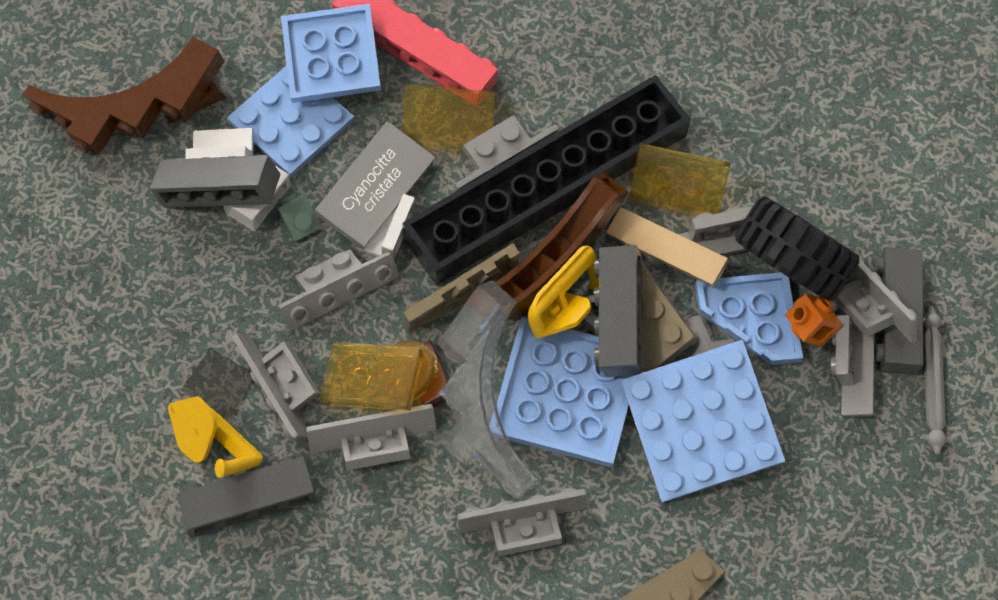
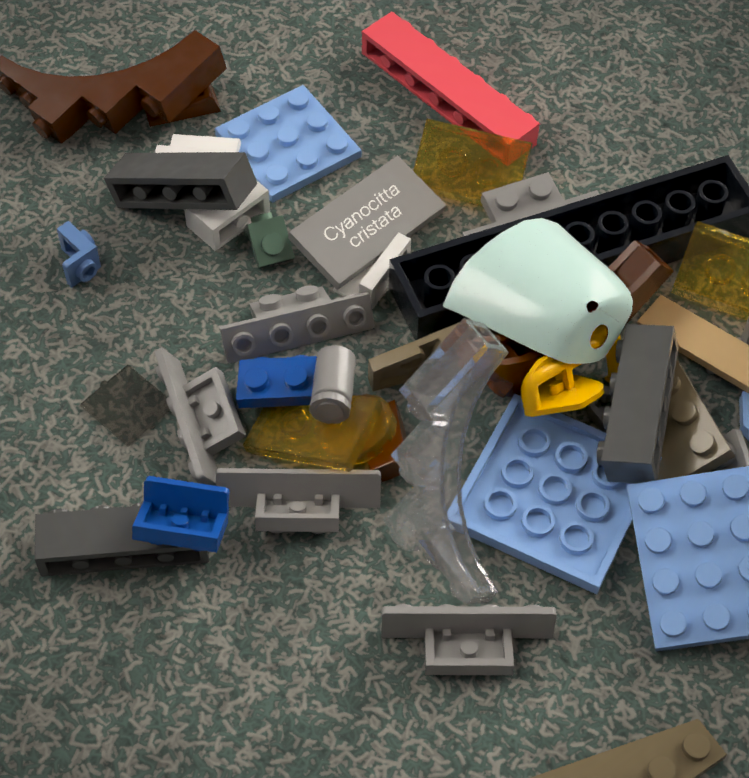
camera: 15 degrees right, 10 degrees down
yellow piece [168,396,263,478] -> none
light blue plate [281,4,381,103] -> none
none -> medium blue bracket [57,221,101,288]
none -> blue bracket [132,476,230,553]
none -> blue bracket [236,355,317,408]
none -> light grey piece [309,345,356,424]
none -> light aqua piece [443,218,633,364]

